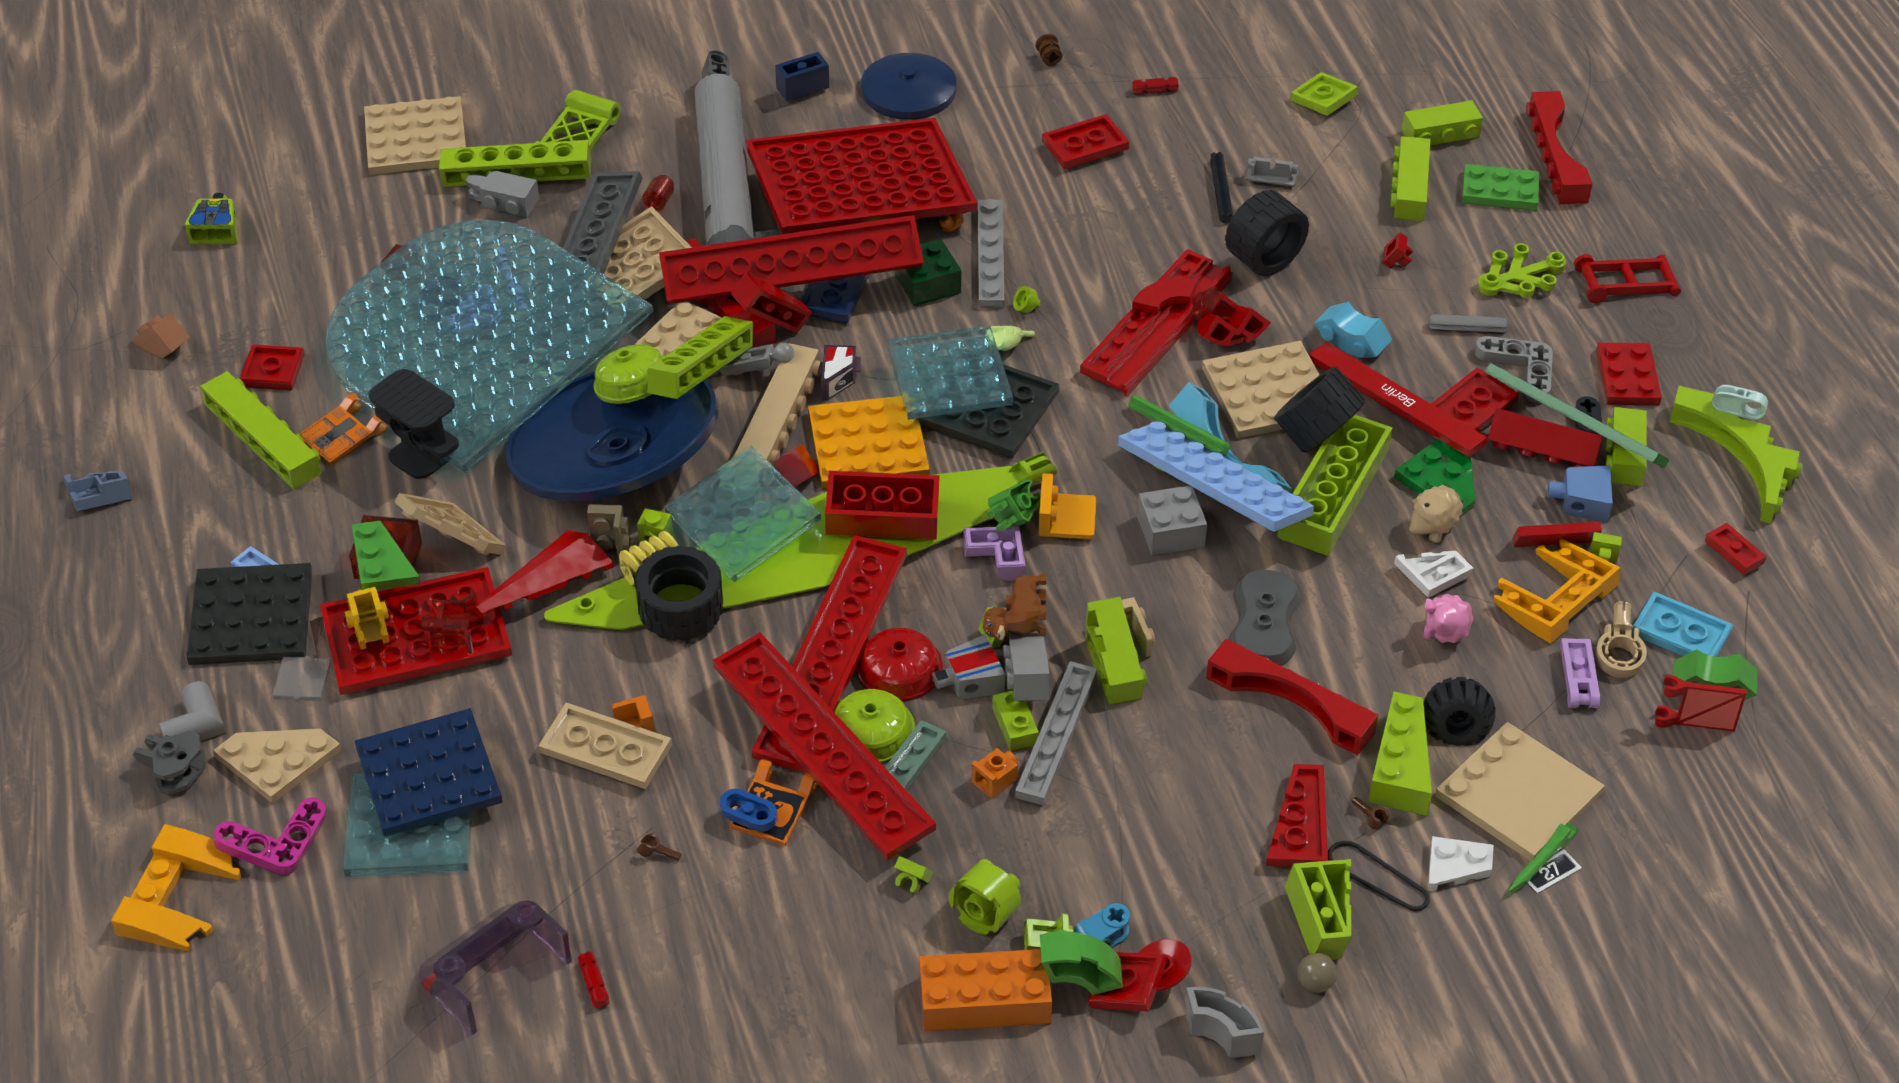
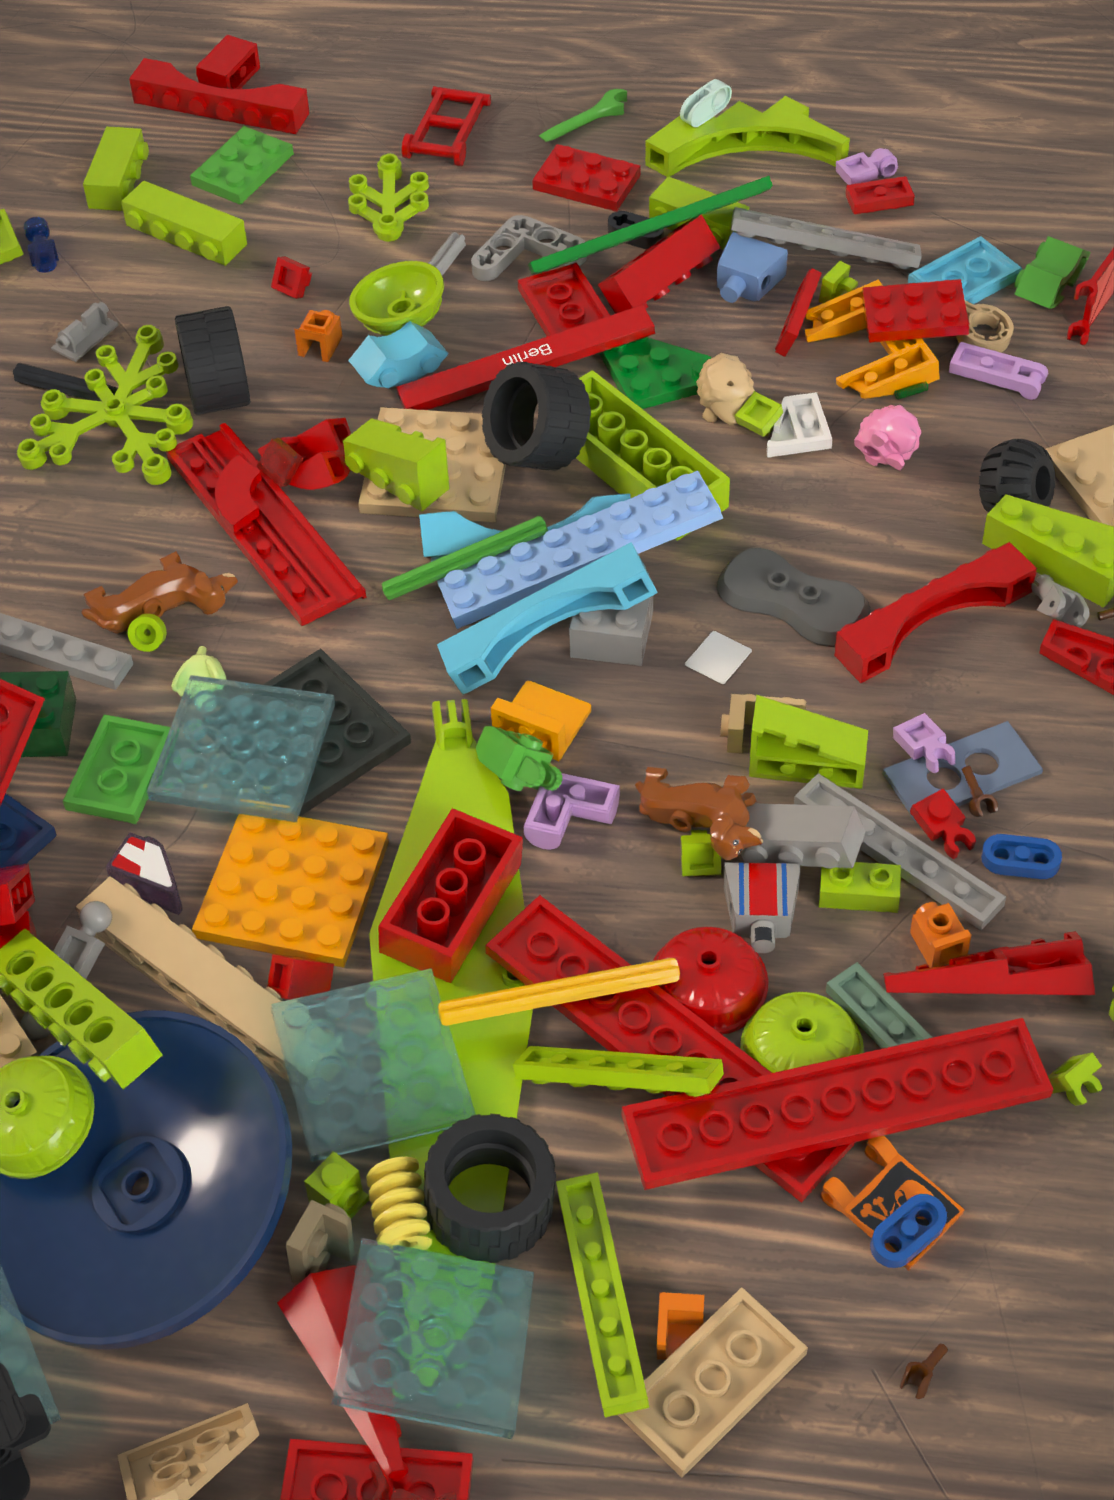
camera: 65 degrees left, 5 degrees up
none -> lime plant [17,325,193,485]
none -> clear blue leg [23,217,59,273]
none -> bright green plate [63,714,176,824]
none -> dark orange animal [82,551,238,634]
none -> red brick [196,35,260,89]
none -> orange window [294,310,343,362]
none -> clear light blue plate [331,1238,534,1439]
none -> lime wedge [343,418,450,512]
none -> lime hat [349,261,444,336]
none -> medium azure arch [437,542,658,695]
none -> yellow axle [438,958,680,1026]
none -> lime plate [513,1046,724,1096]
none -> bright green piece [539,89,627,142]
none -> lime plate [556,1172,650,1418]
none -> white sticker [685,631,752,684]
none -> light grey plate [731,207,922,269]
none -> lime tile [735,391,784,437]
none -> lavender plate [836,148,898,185]
none -> red plate [862,279,969,343]
none -> sand blue piece [882,721,1043,823]
none -> red wedge [883,931,1095,995]
none -> lavender plate [893,713,955,773]
none -> green leg [894,381,928,400]
none -> red plate [910,788,976,859]
none -> reddish brown hand [961,765,998,817]
none -> blue plate [981,834,1062,879]
none -> light grey piece [1031,574,1089,627]

